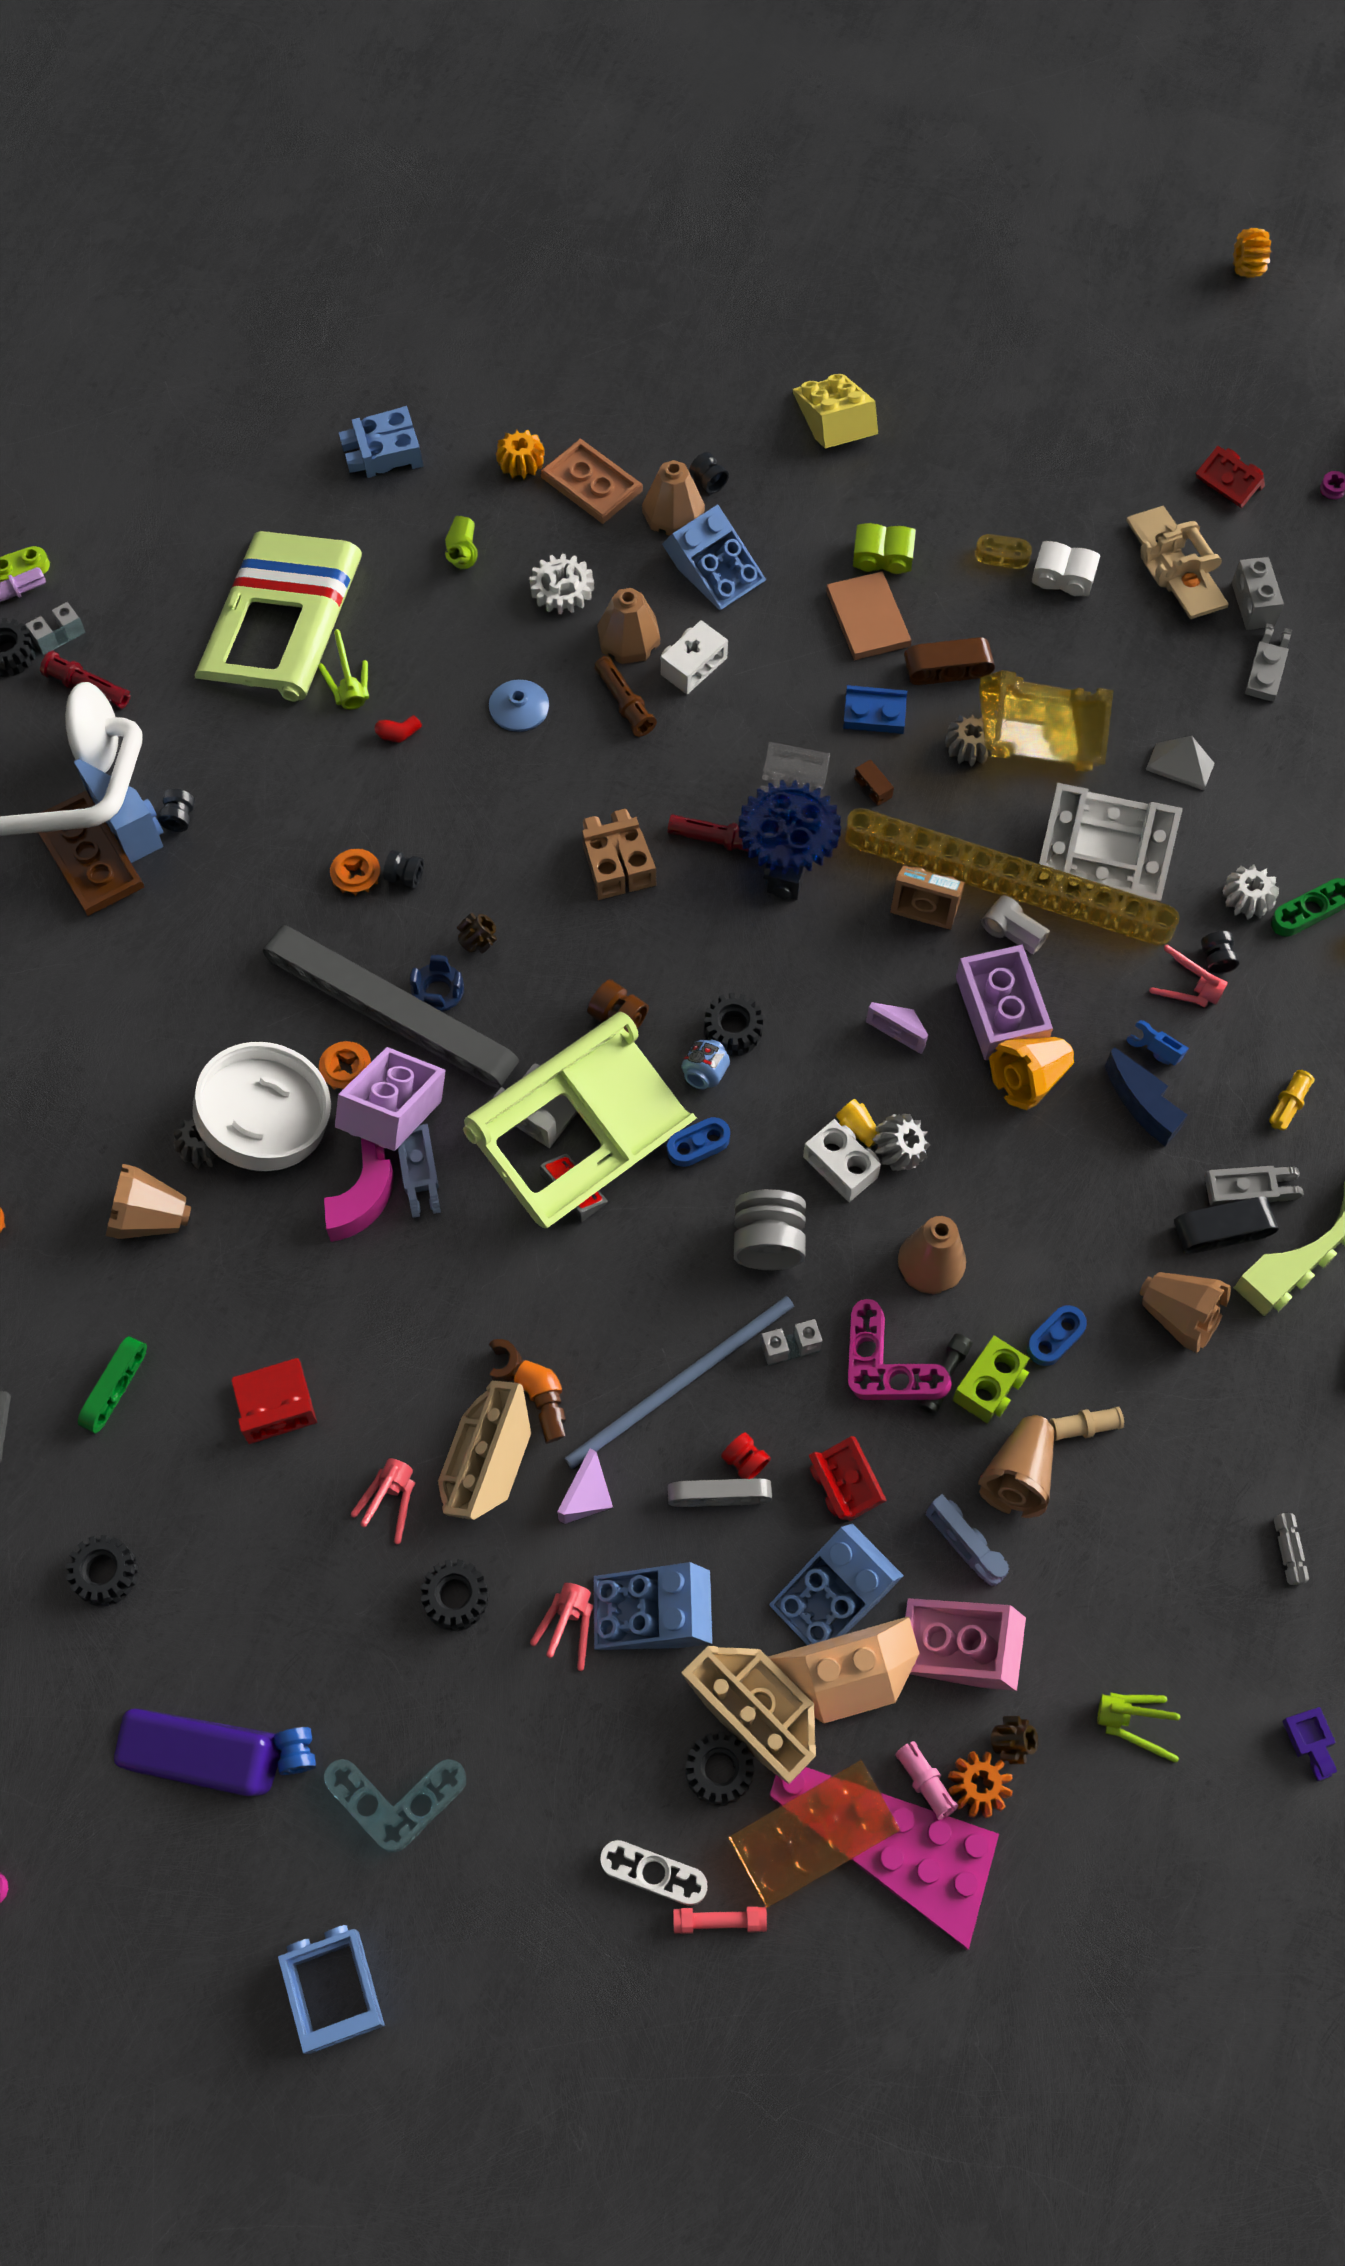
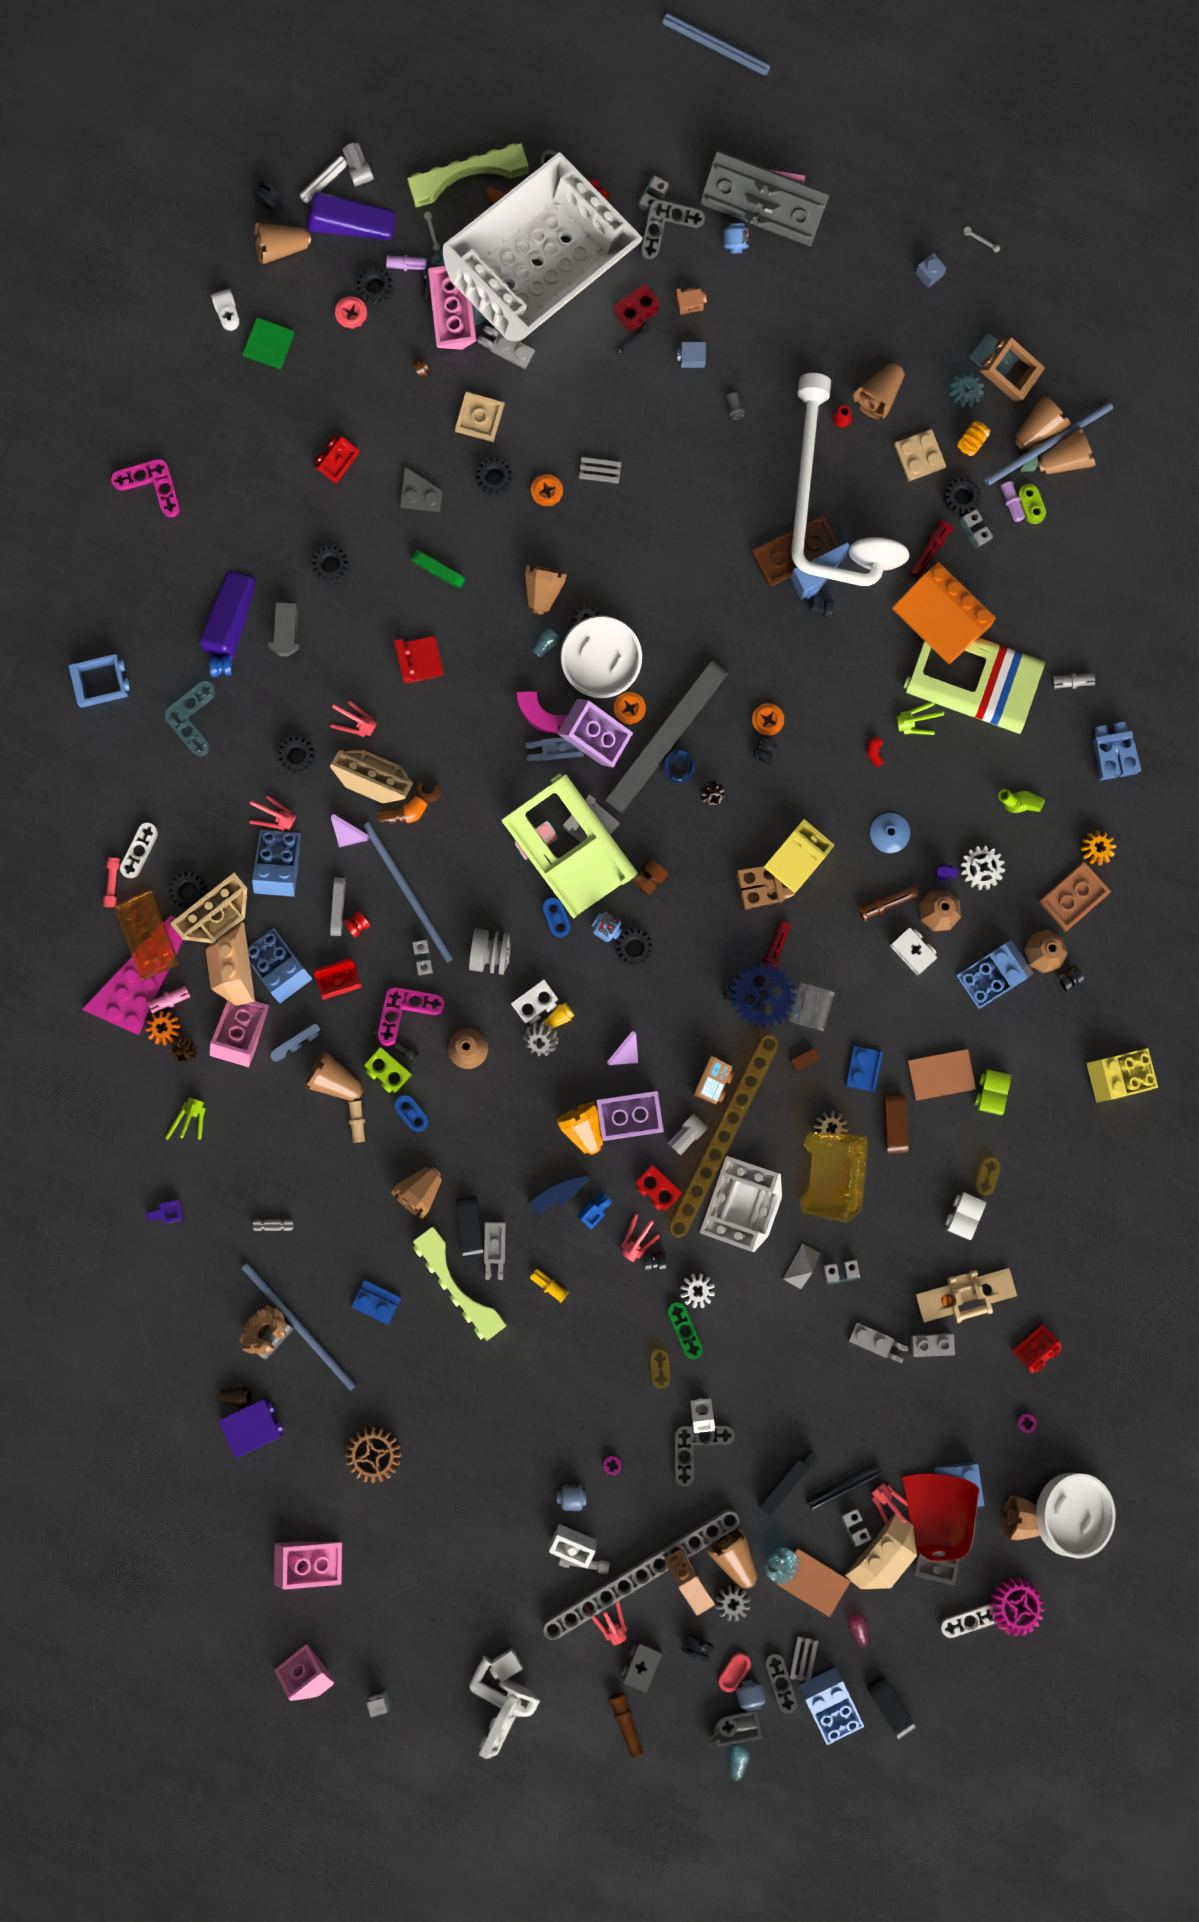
camera: 90 degrees right, 20 degrees up
none -> dark grey piece [268,603,300,657]
none -> clear light blue cone [532,628,560,658]
none -> red brick [635,1165,682,1211]
none -> light yellow slope [764,819,835,893]
none -> flat silver piece [823,1260,860,1284]
none -> orange slope [892,562,996,664]
none -> dark purple plate [935,864,958,881]
none -> light grey pin [1053,672,1095,689]

